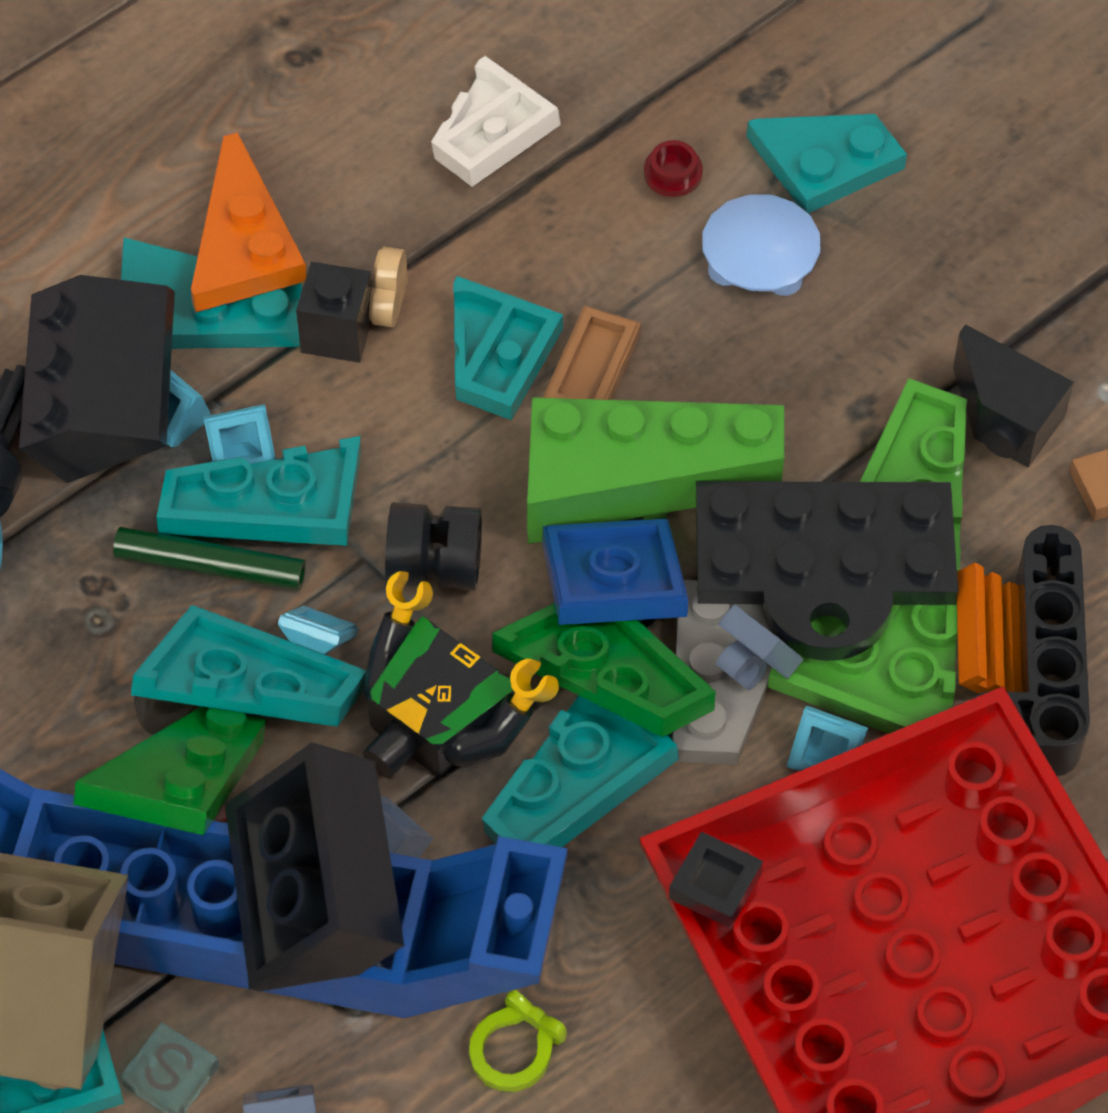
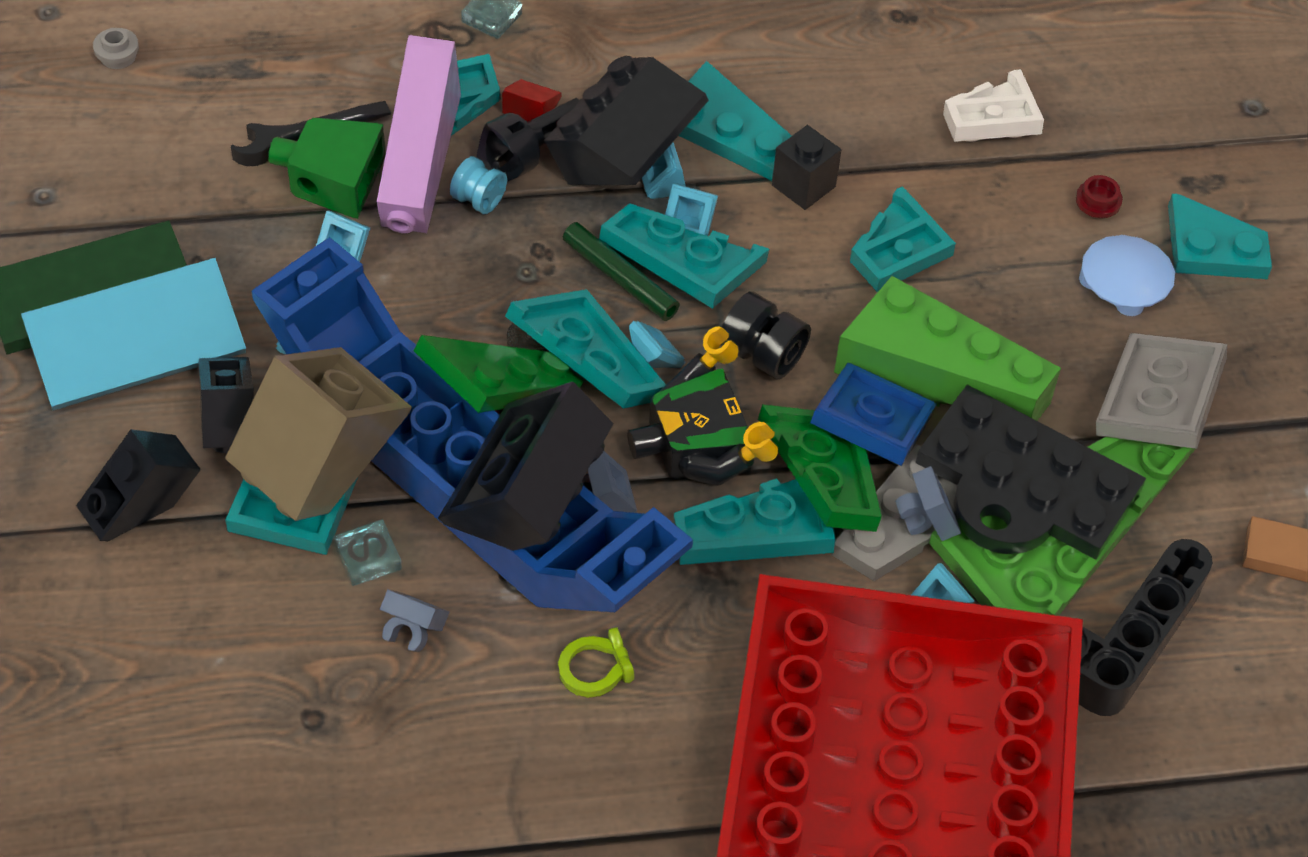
camera: 30 degrees right, 5 degrees down
orange wing [191,132,307,312] -> none
tan tile [369,246,408,328] -> none
medium nougat tile [543,306,641,400] -> none
black plate [669,831,763,929] -> none
black slope [953,324,1073,468] -> none
orange tile [957,562,1023,694] -> none
none -> light grey tile [1096,333,1227,449]

